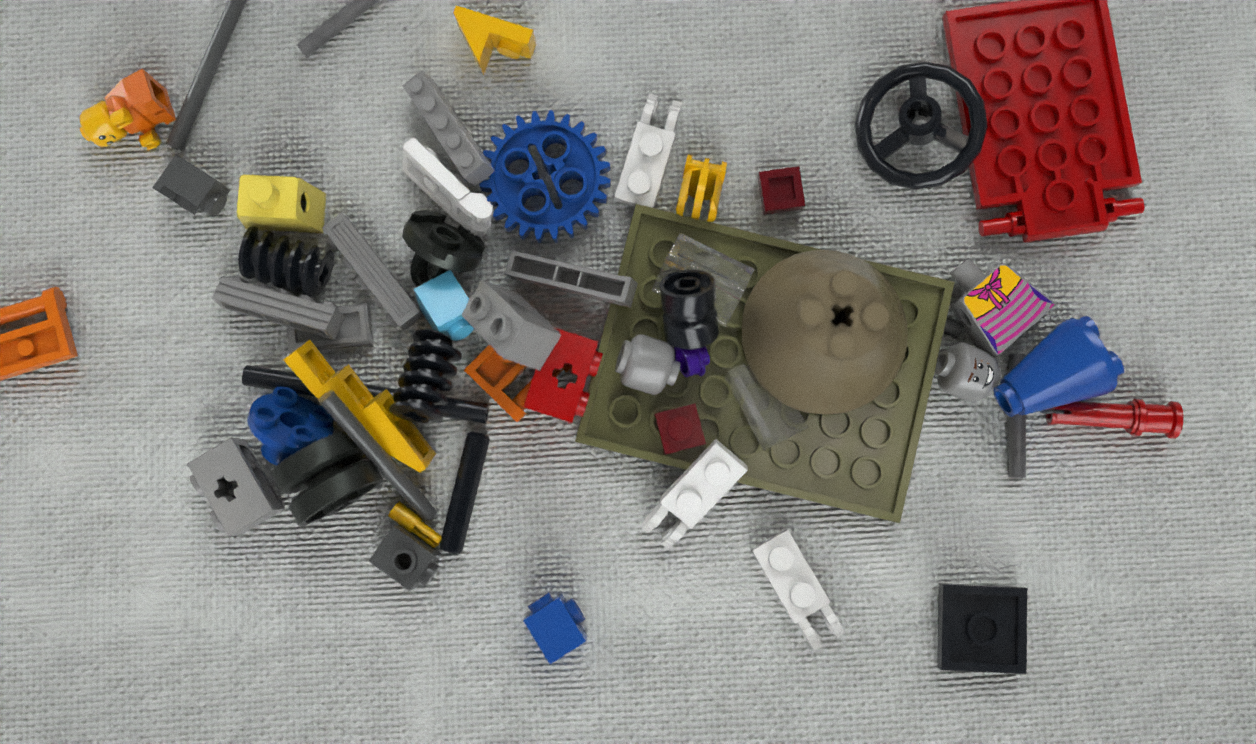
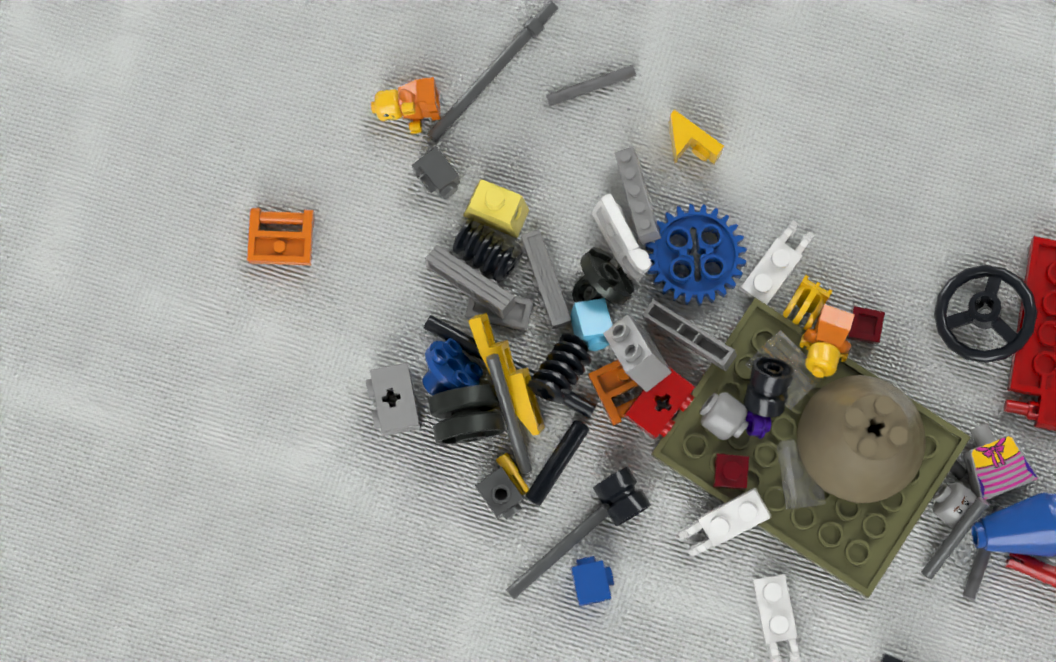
camera: 20 degrees right, 5 degrees down
none -> dark grey bar [506,505,609,599]
none -> black wheel [593,466,651,527]
none -> piece [799,304,855,378]
none -> dark grey bar [921,497,989,579]

